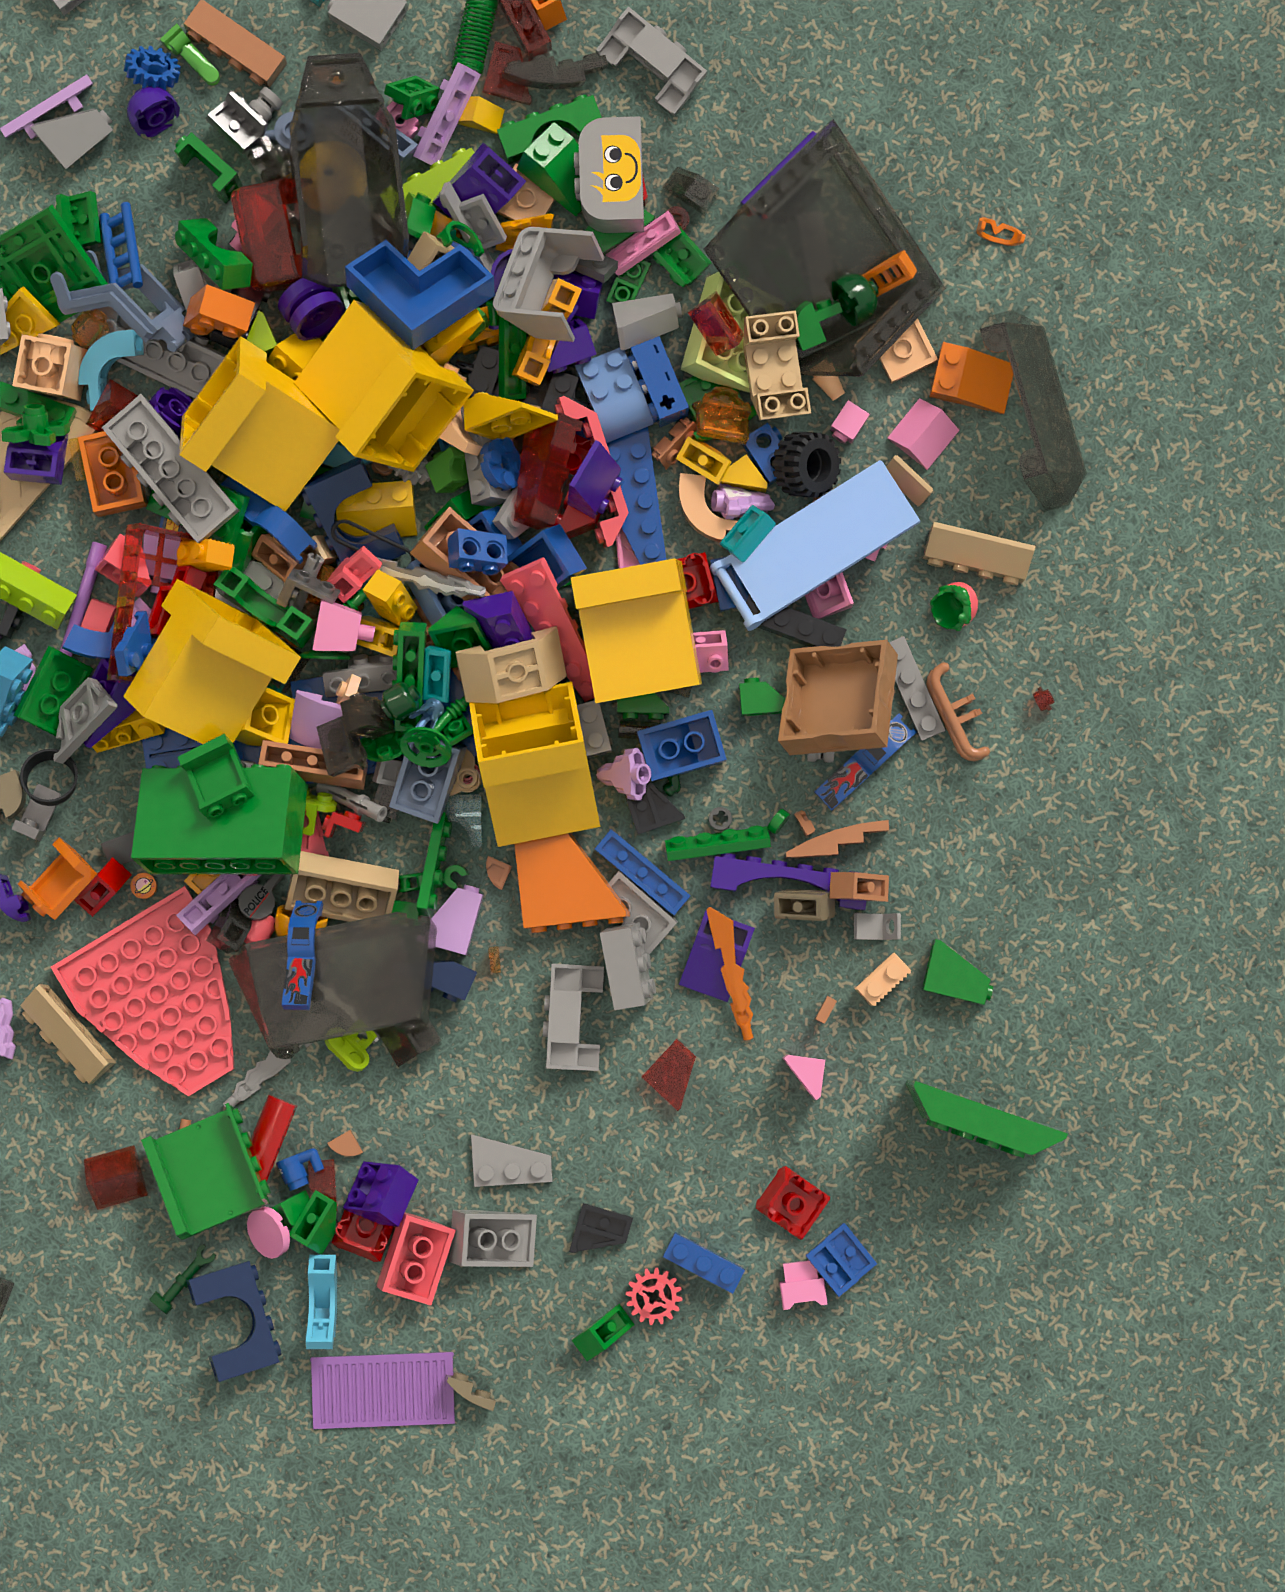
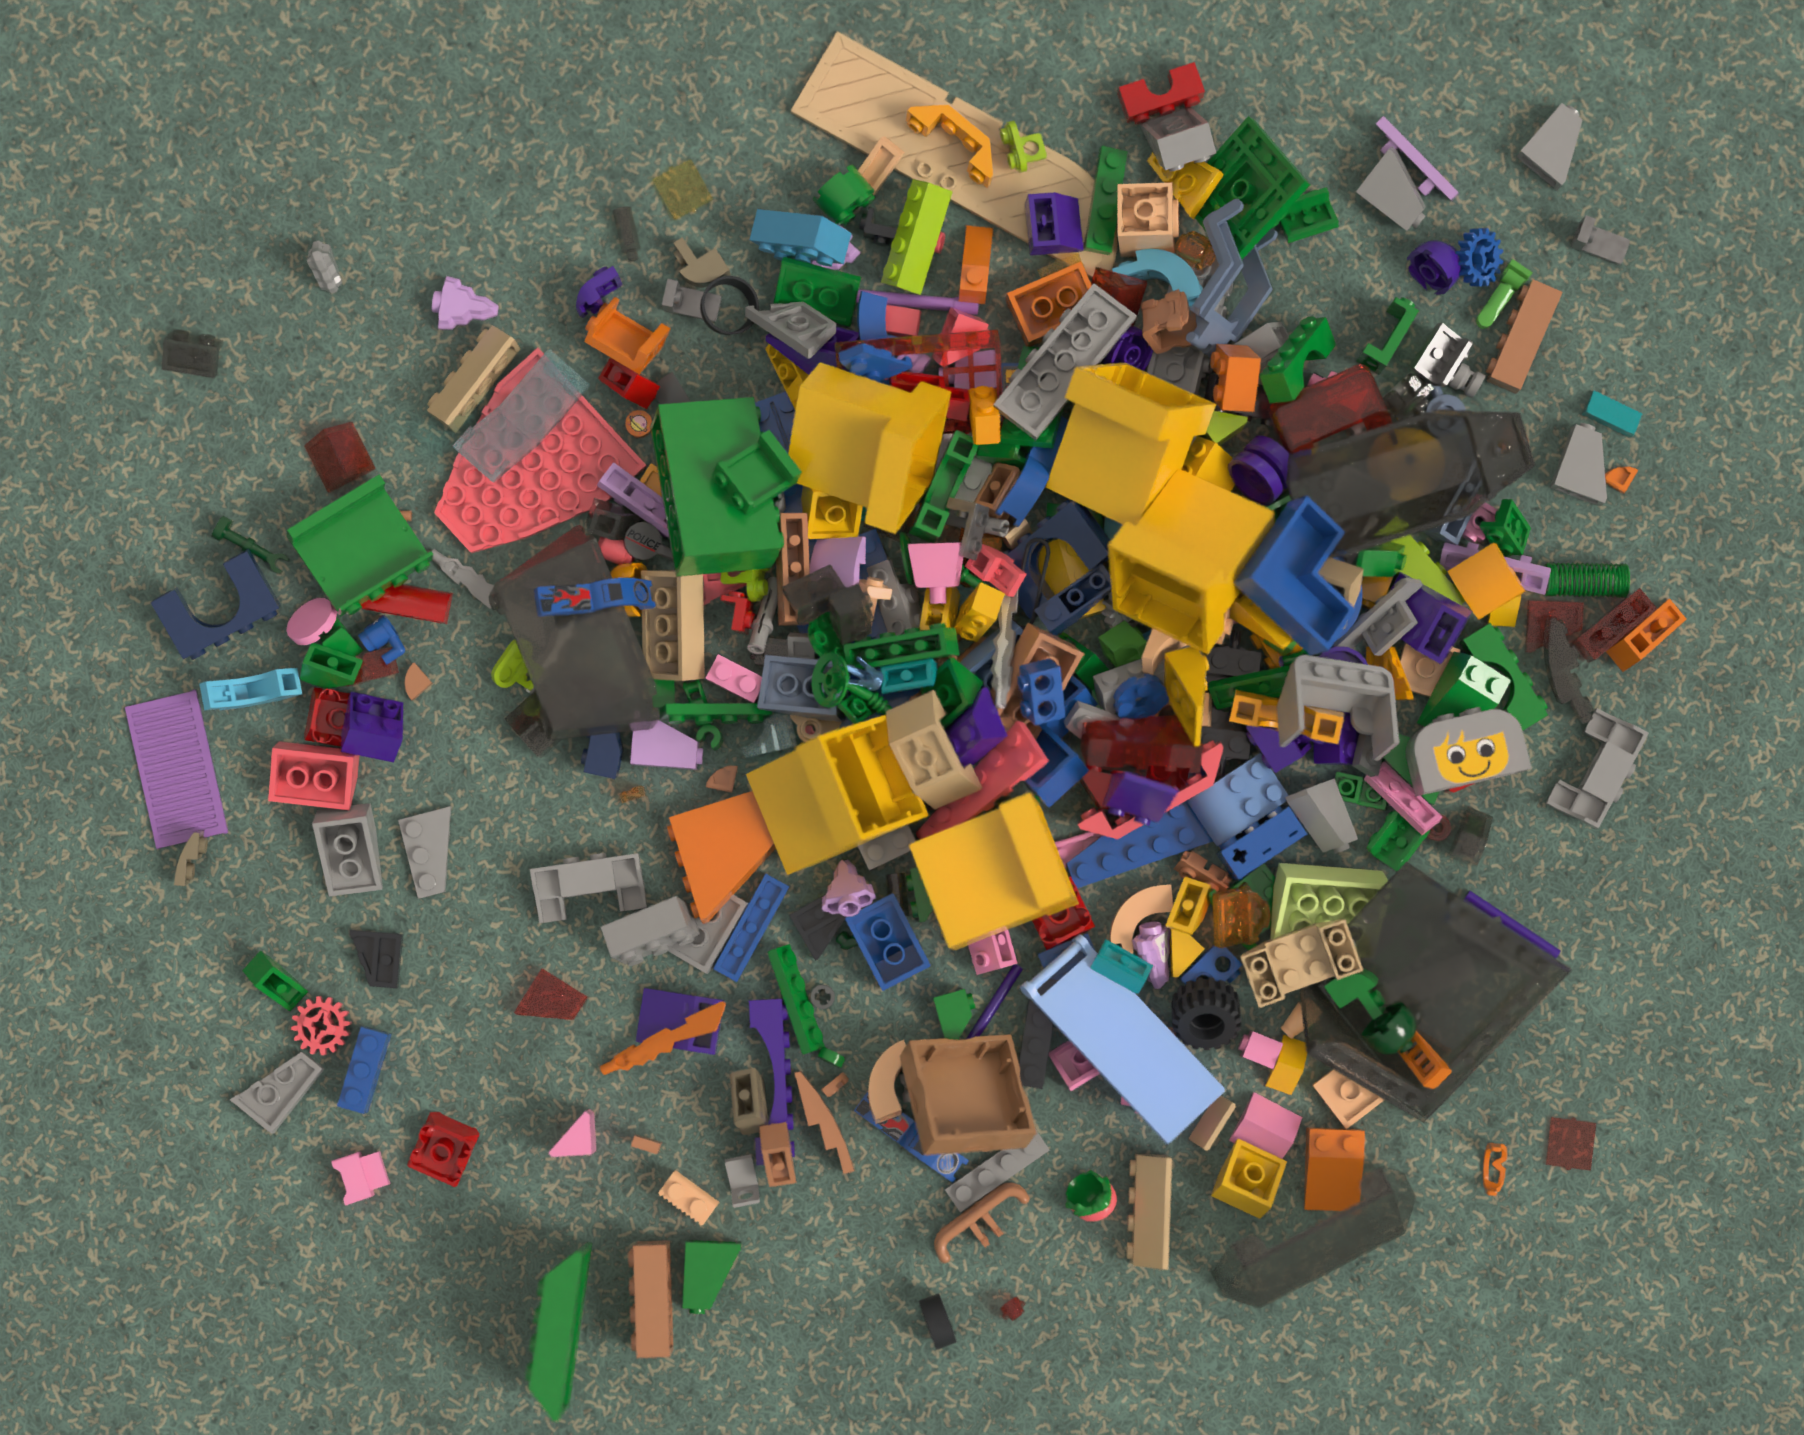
camera: 80 degrees right, 0 degrees up
green plant [1,403,70,446] -> none
blue bar [99,202,143,288] -> none
dark green head [380,682,421,721] -> none
green helmet [436,221,484,257] -> none
clear red slope [688,291,744,356] -> none
blue slope [805,1223,877,1297] -> none
none -> light grey wing [230,1052,324,1134]
none -> clear light blue windscreen [452,349,591,483]
none -> nougat brick [628,1240,673,1358]
none -> bright pink brick [706,654,762,703]
none -> light nougat arch [868,1039,926,1124]
none -> black tyre [919,1294,957,1350]
none -> orange slope [958,225,993,304]
none -> dark purple bar [966,964,1023,1039]
none -> dark blue slope [1035,563,1112,636]
none -> nougat piece [1141,289,1197,354]
none -> yellow slope [1211,1139,1287,1219]
none -> yellow slope [1265,1035,1309,1095]
none -> light orange slope [1448,543,1525,619]
none -> clear red piece [1546,1117,1596,1171]

